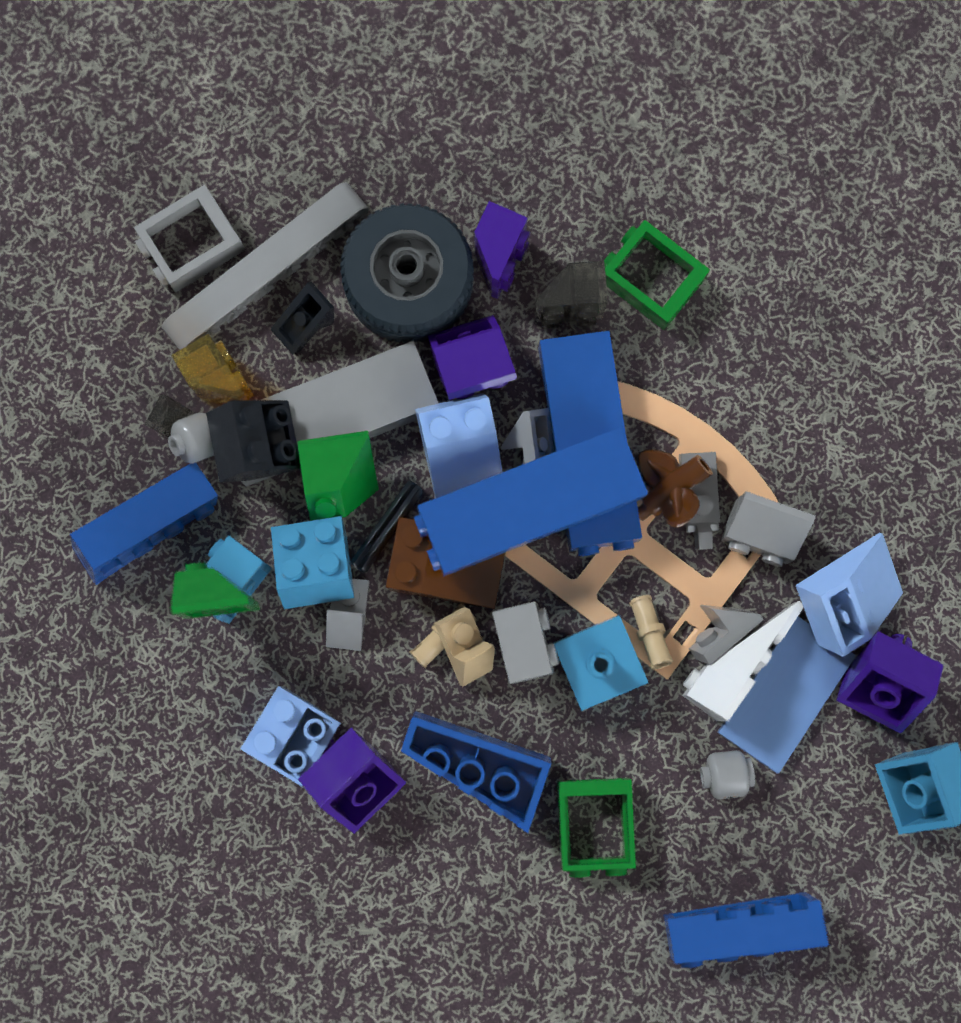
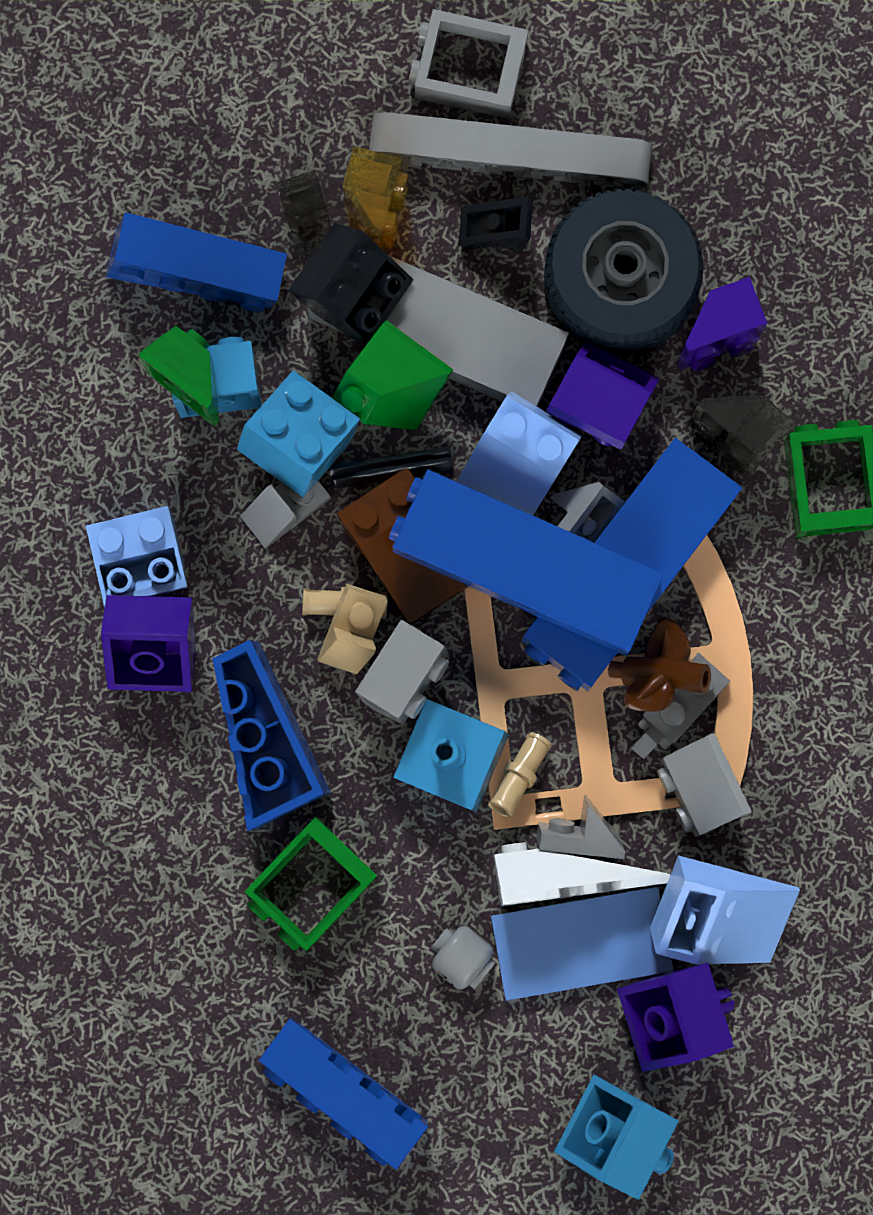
camera: 45 degrees right, 0 degrees up
light grey head [168,412,214,464] -> none

